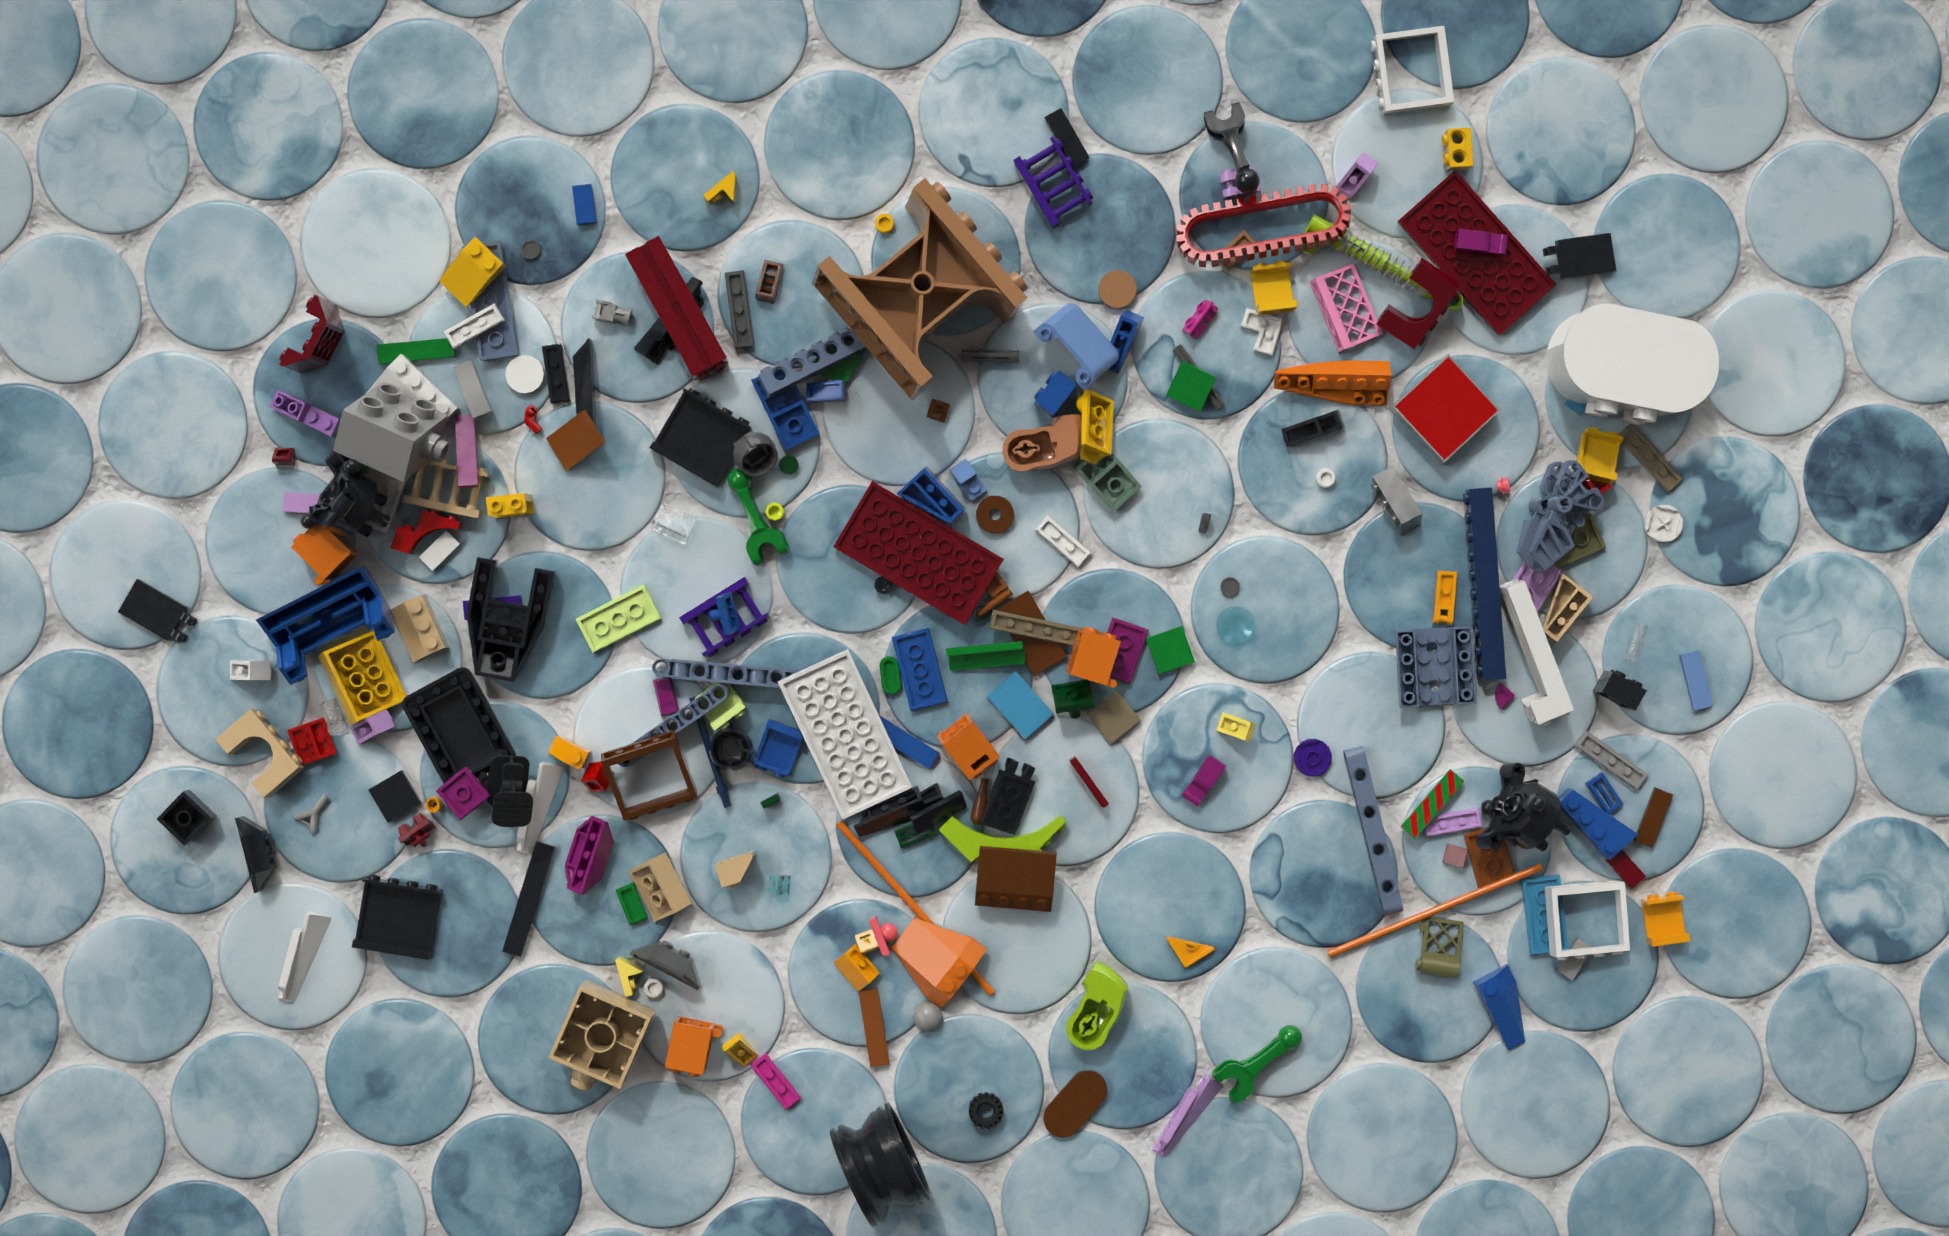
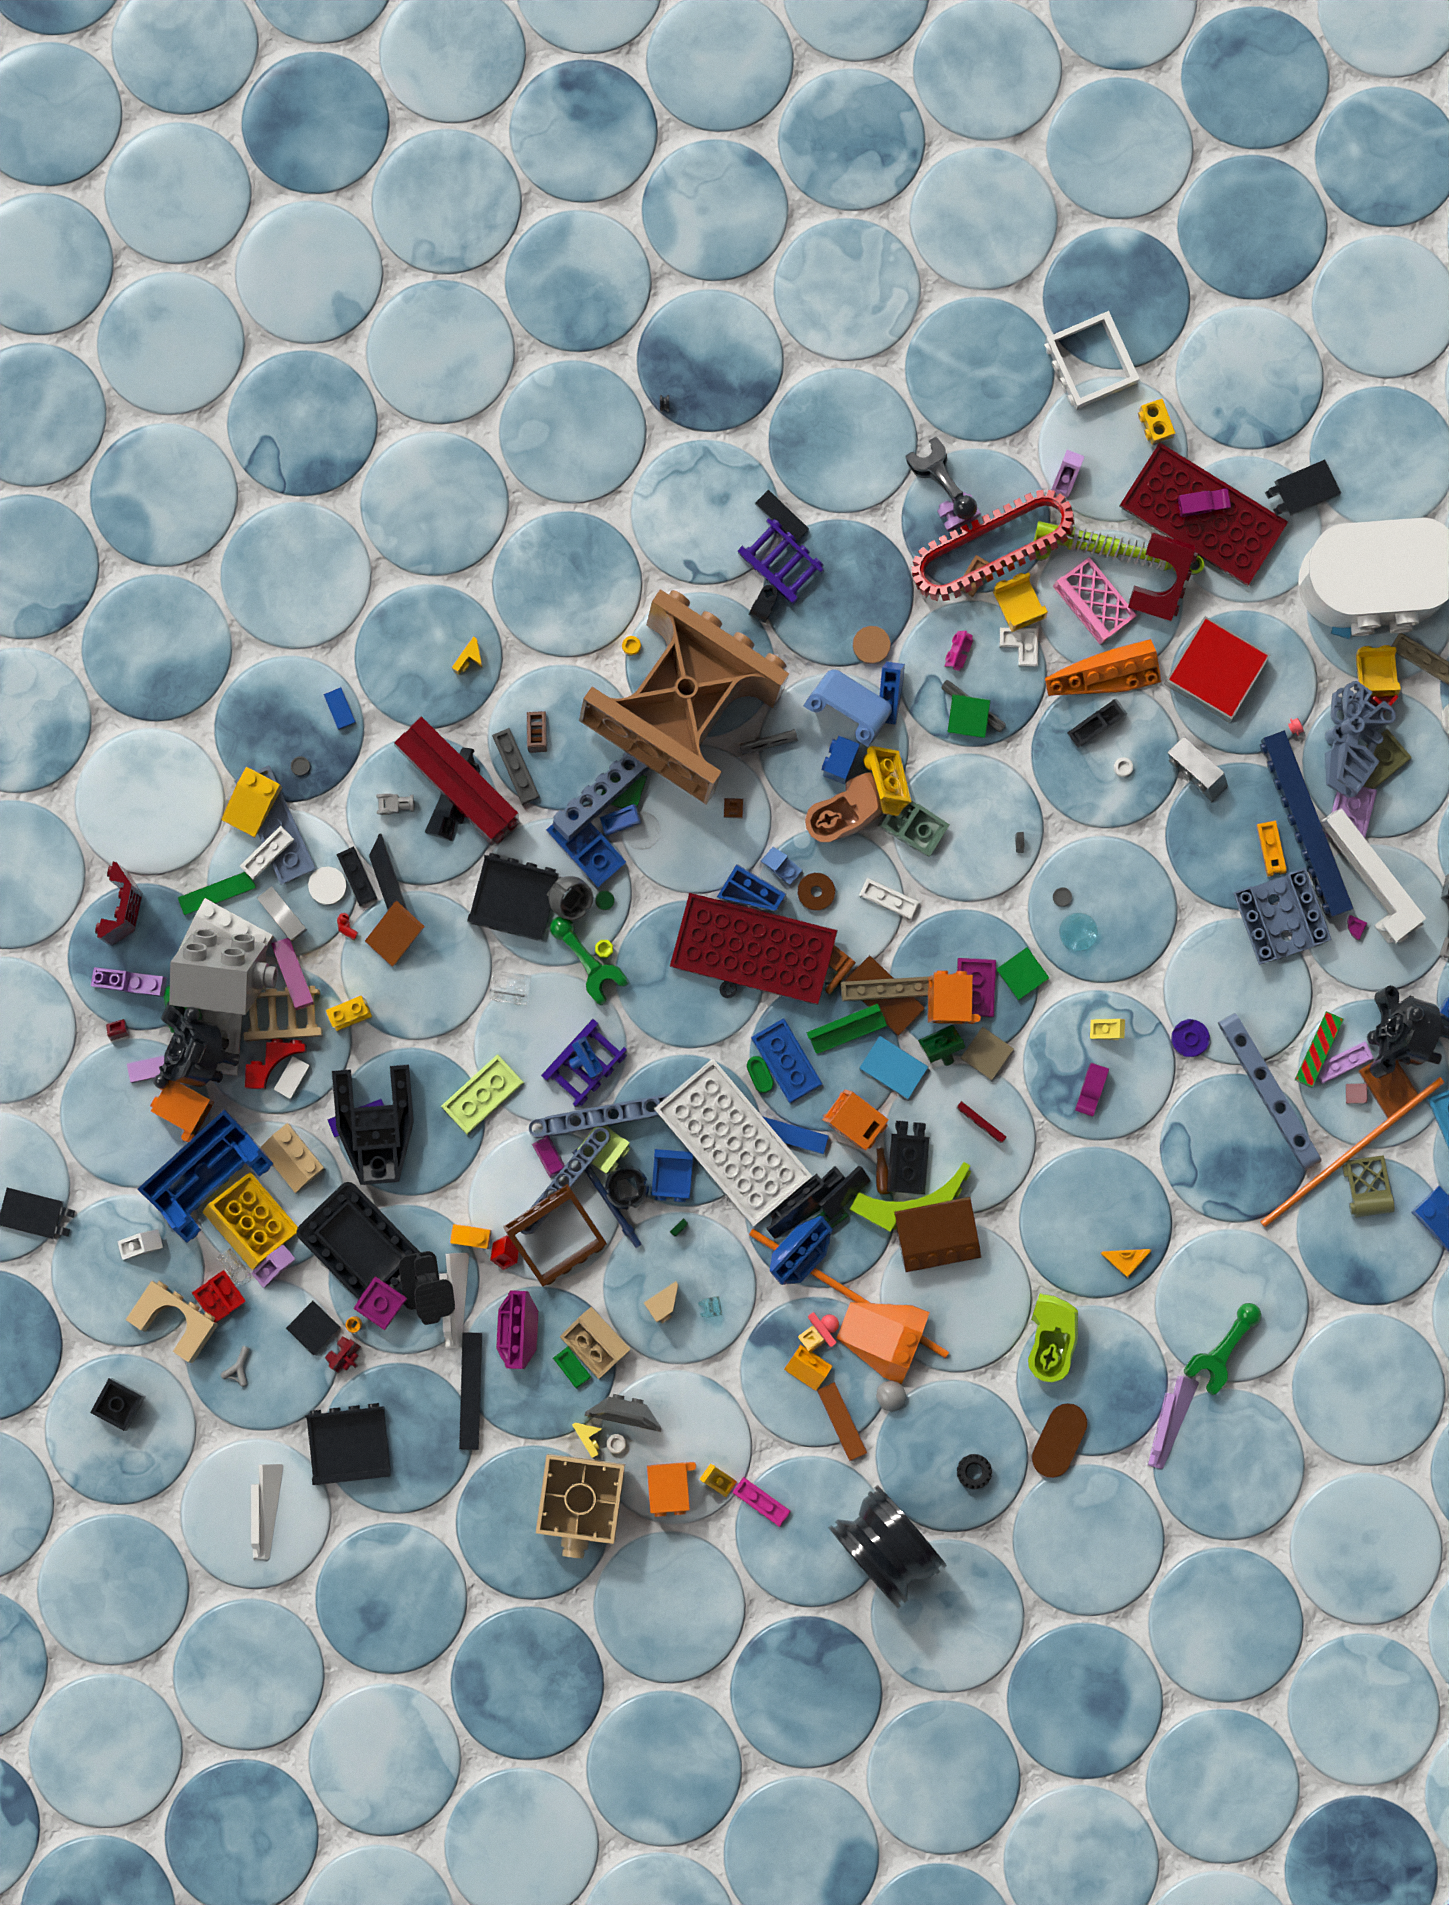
camera: 15 degrees left, 5 degrees down
black wedge [235,816,277,893] -> none
tan wedge [1542,573,1593,644] -> none
none -> black piece [748,585,778,623]
none -> blue wedge [770,1216,833,1285]

